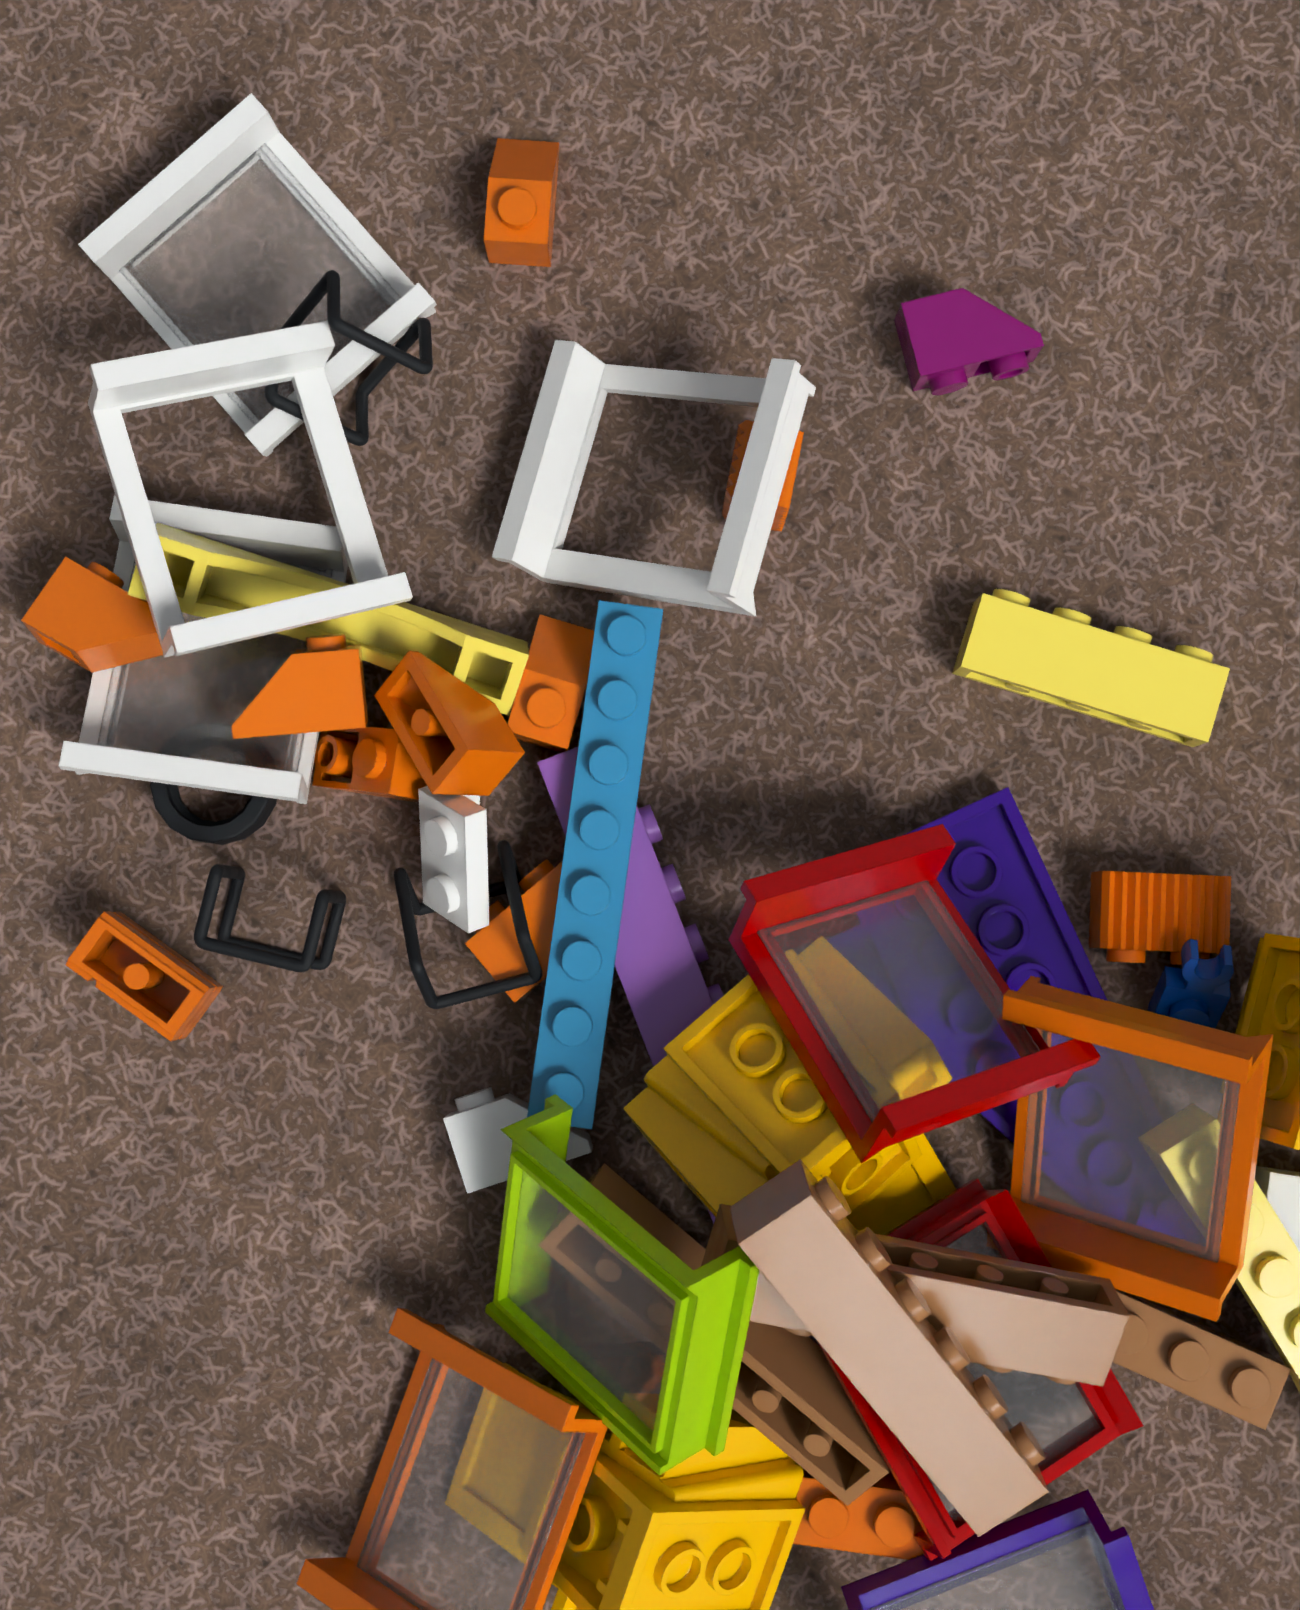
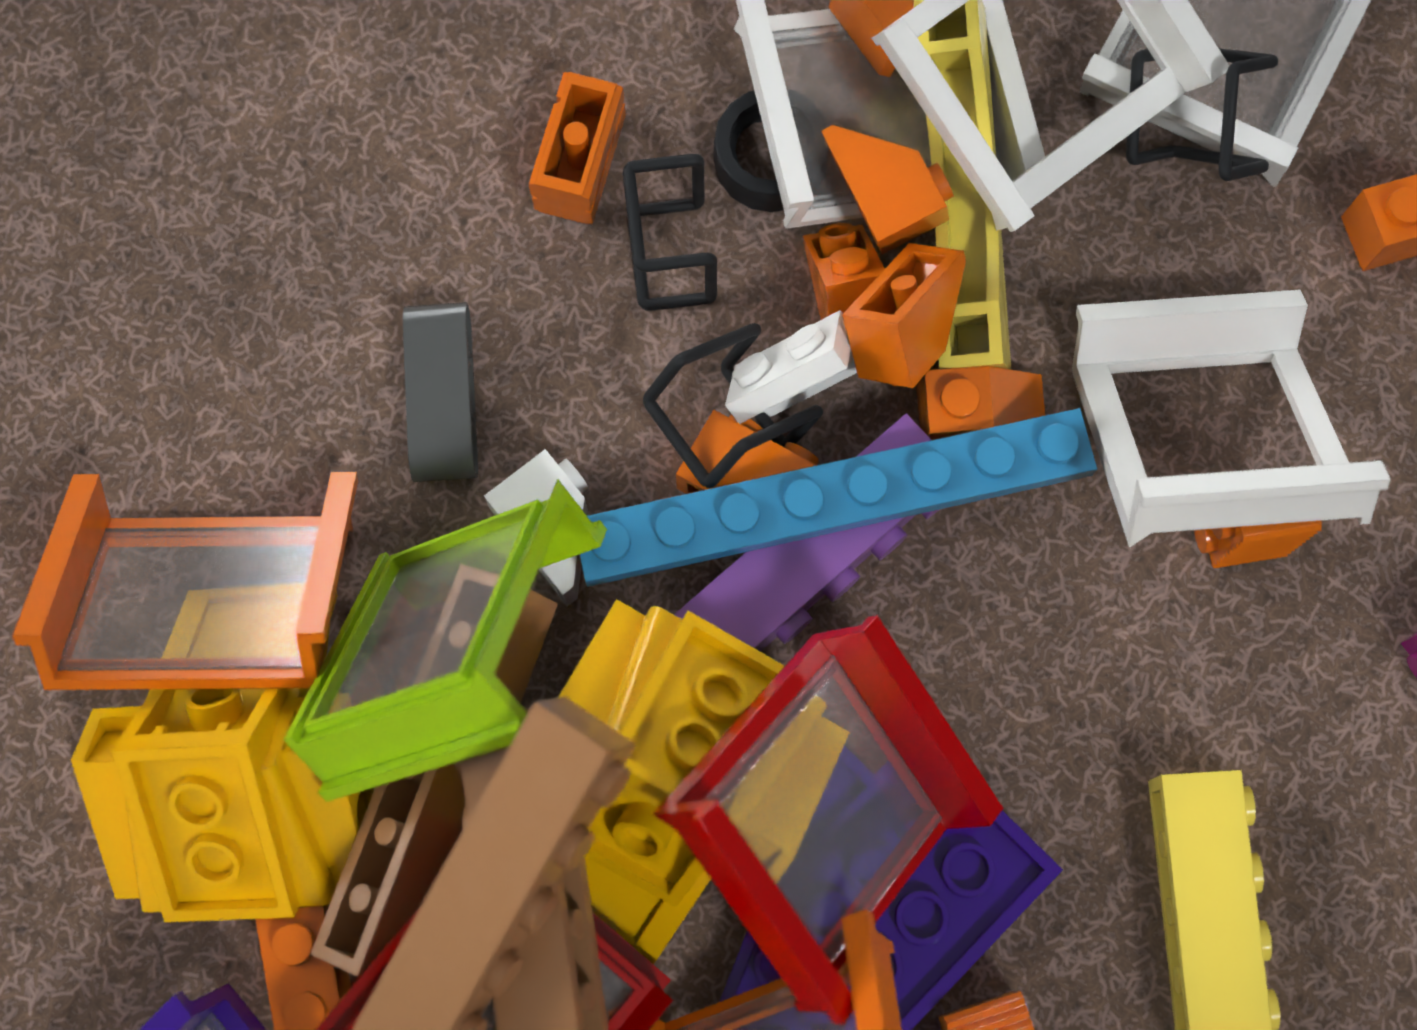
camera: 70 degrees right, 10 degrees down
none -> dark grey beam [403,302,478,482]

